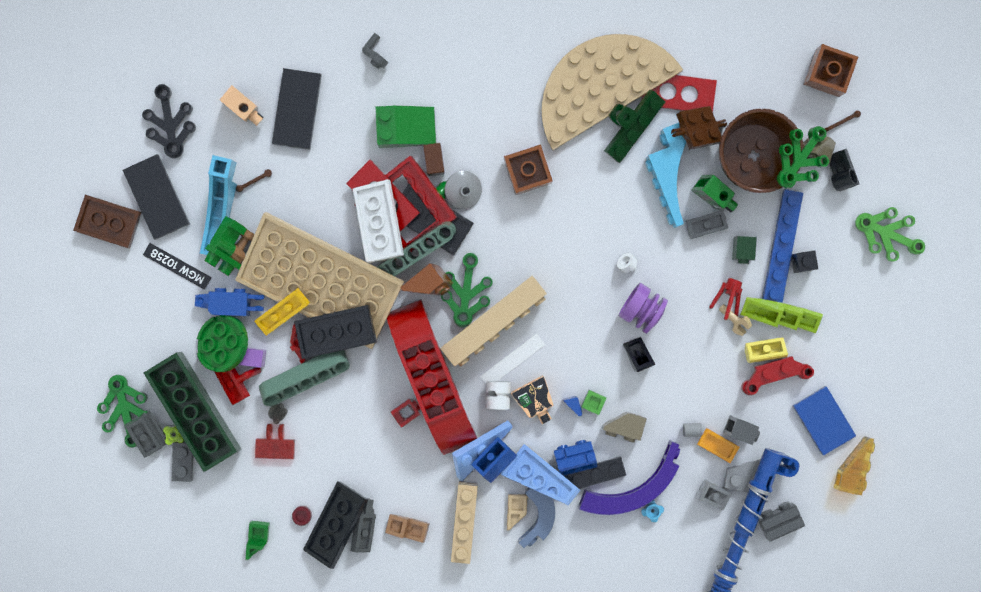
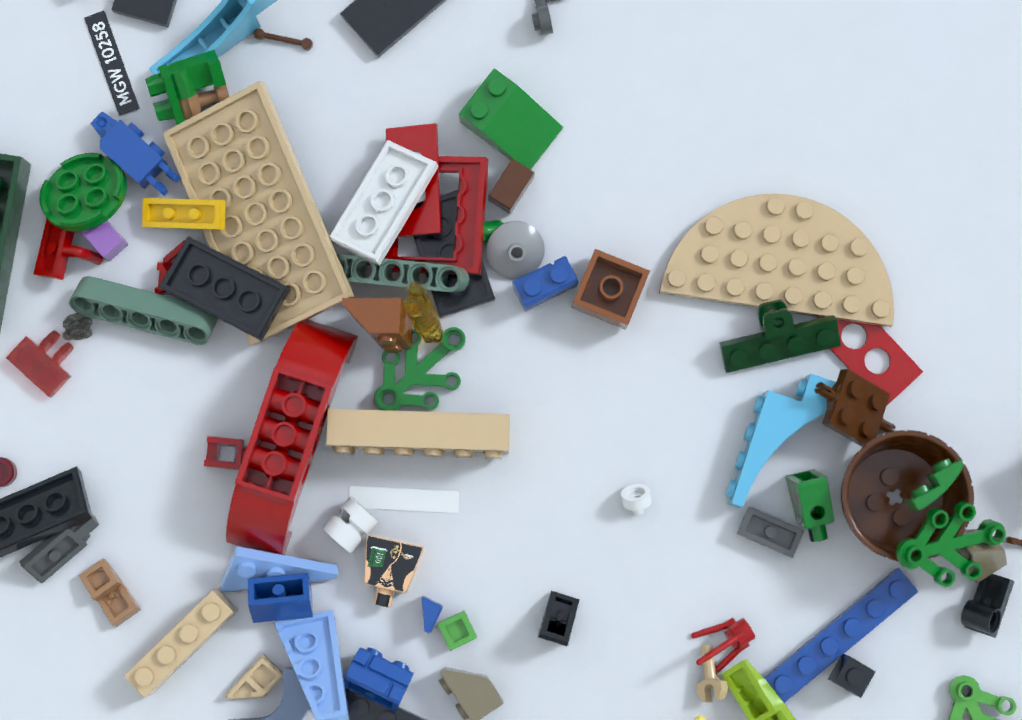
camera: 40 degrees right, 5 degrees down
medium lavender wheel [618,282,668,334] -> none
dark green brick [732,236,757,264] -> none
none -> clear yellow hinge [403,282,443,343]
none -> blue brick [512,256,579,312]
none -> green slope [905,458,964,511]

